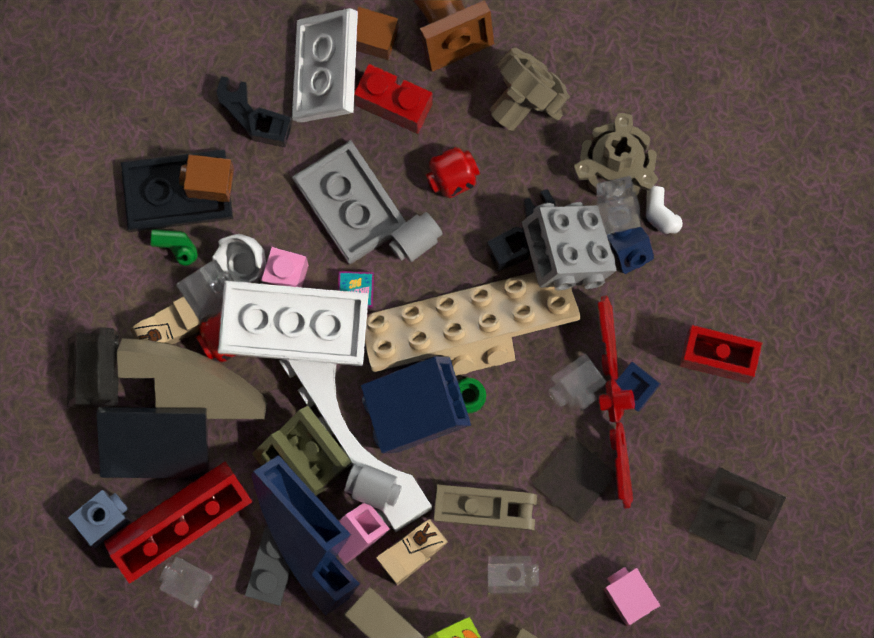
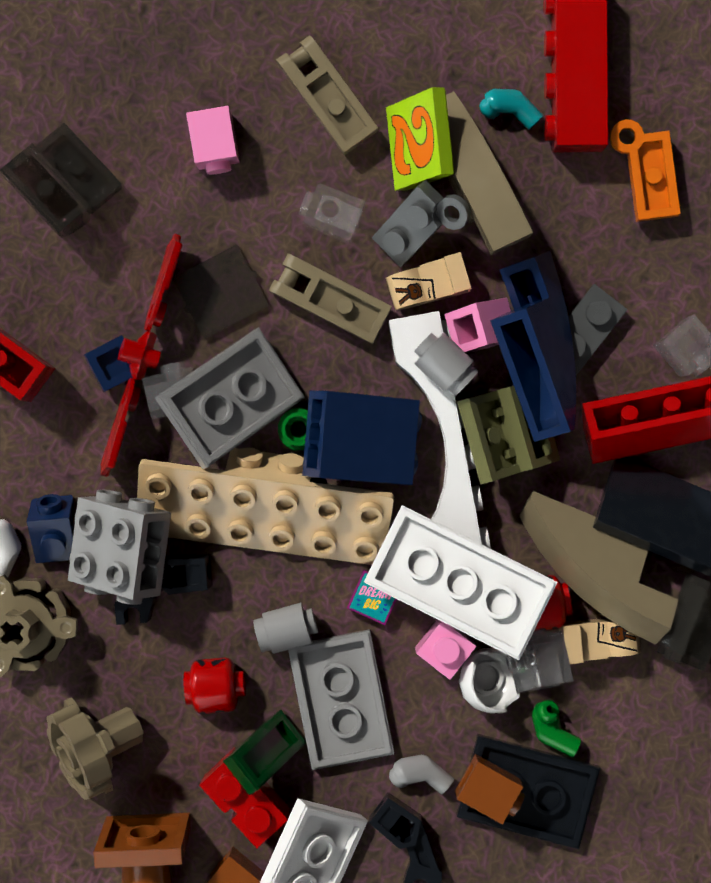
camera: 165 degrees left, 10 degrees up
clear brick [596,176,641,235] -> none
none -> light grey tile [155,327,305,469]
none -> dark green tile [223,710,306,795]
none -> dark grey hinge [372,180,471,268]
none -> light grey arm [389,754,454,795]

